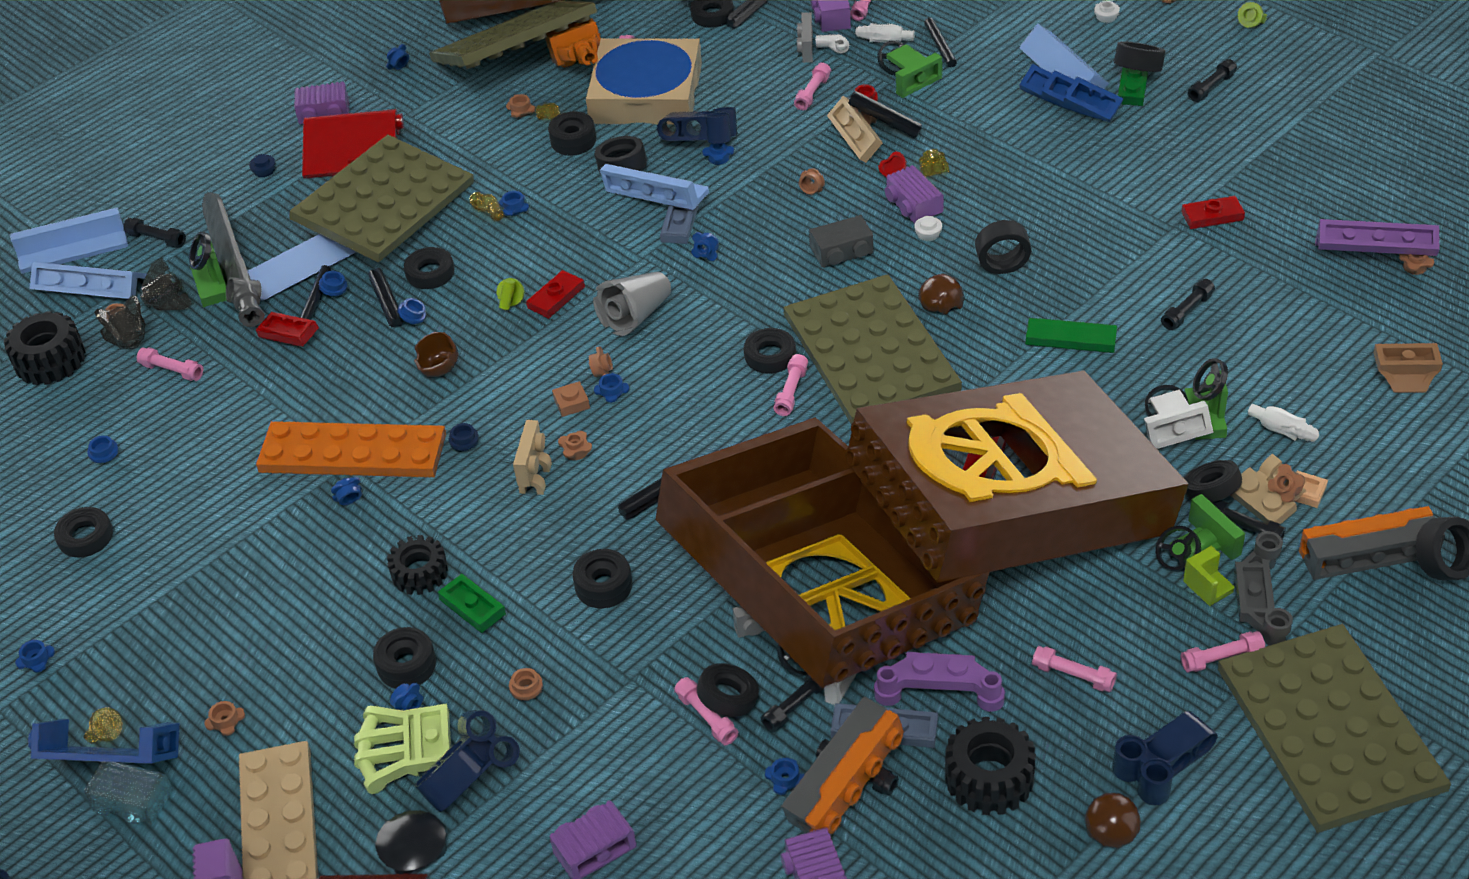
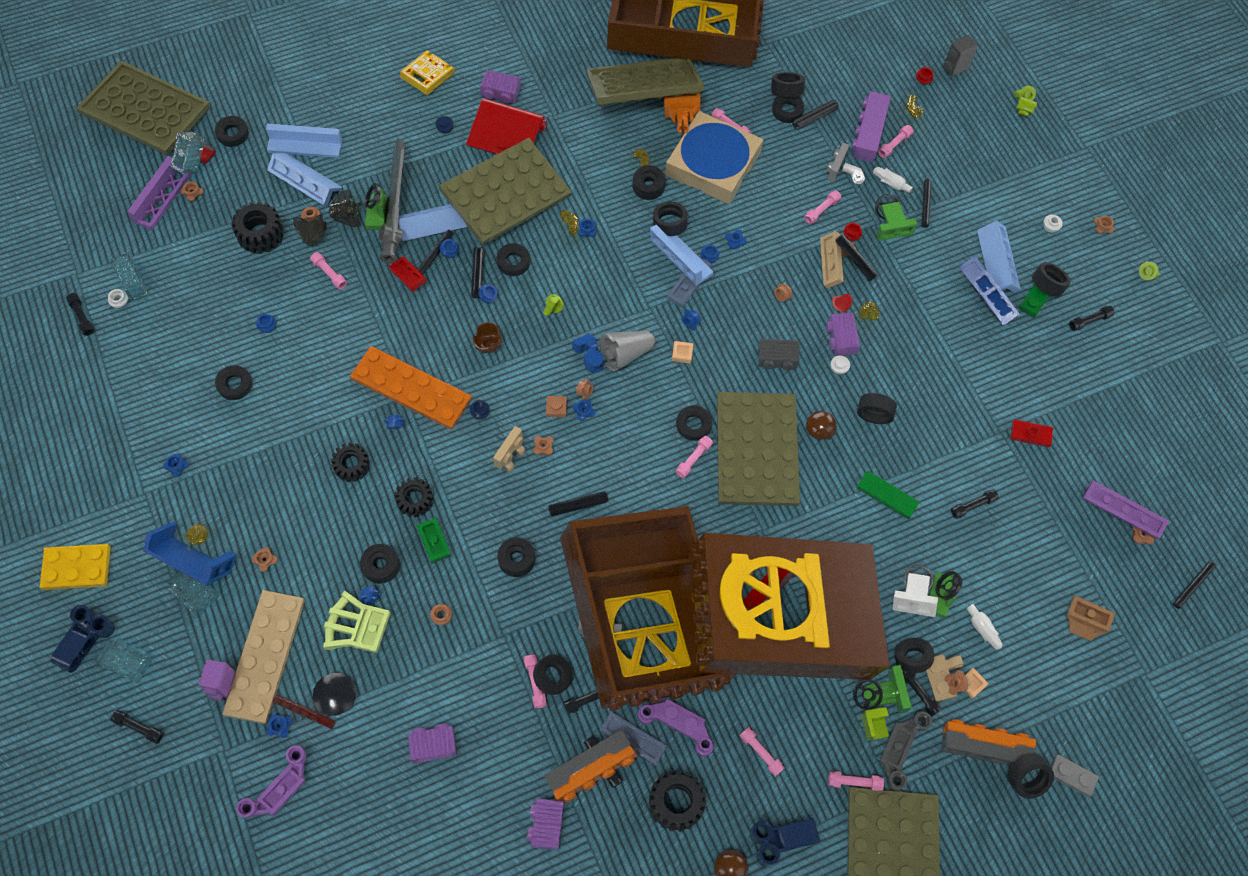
camera: 15 degrees right, 20 degrees up
black bar [123,218,186,248] -> none
blue plate [386,44,410,70] -> none
dark blue piece [415,710,520,812] -> none
nougat plate [506,94,535,118] -> none
red plate [526,270,585,319] -> none
dark blue piece [657,107,738,143] -> none
blue plate [765,758,804,795] -> none
none -> black tyre [331,443,370,482]
none -> yellow container [400,50,455,95]
none -> blue leg [572,333,603,373]
none -> light nougat tile [672,341,693,364]
none -> blue plate [700,245,719,263]

